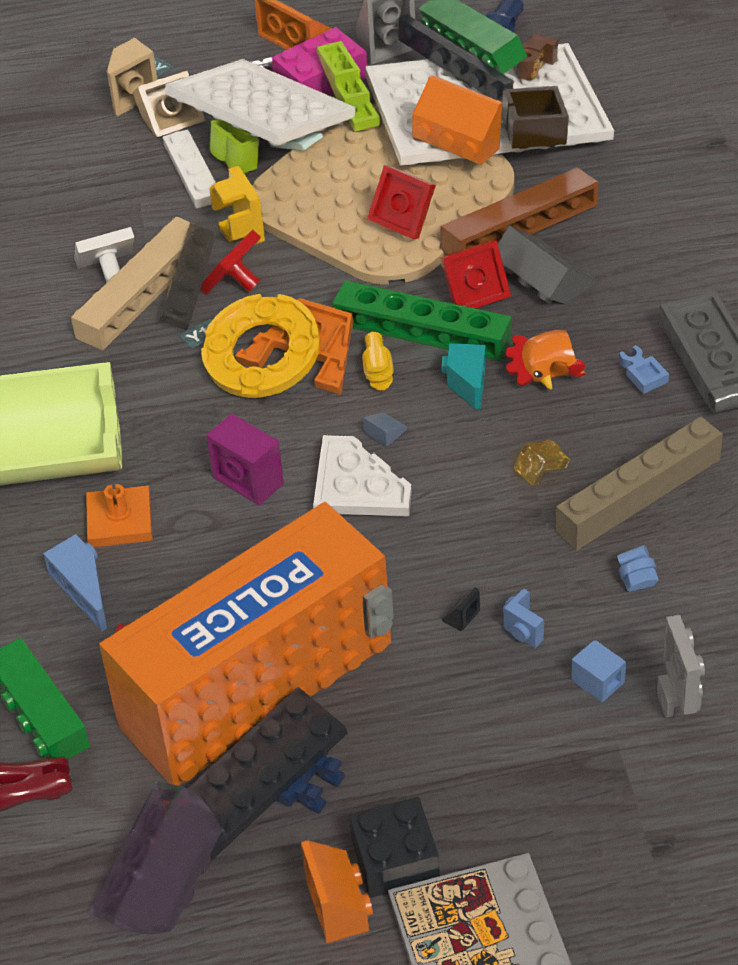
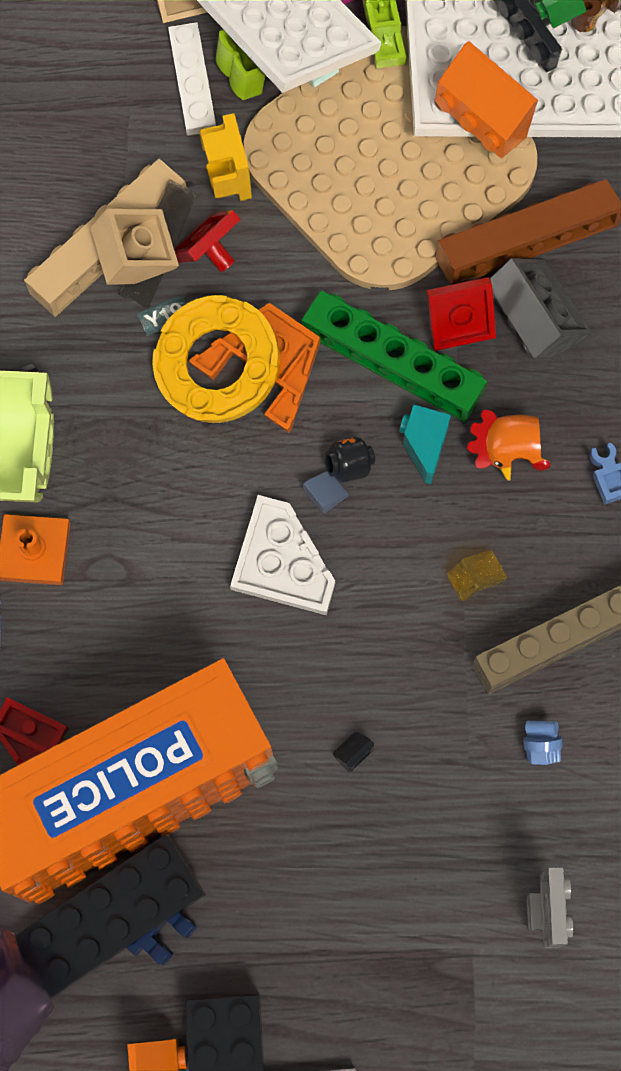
camera: 10 degrees right, 25 degrees up
white tile [74,227,134,282] -> none
magenta container [206,413,284,506] -> none
yellow arm [362,332,394,390] -> none
red tile [367,165,436,239] -> none
dark brown piece [502,86,569,149] -> none
medium blue bracket [503,589,544,649] -> none
medium blue panel [571,641,626,703] -> none
none -> tan slope [91,208,179,285]
none -> black head [325,437,375,483]

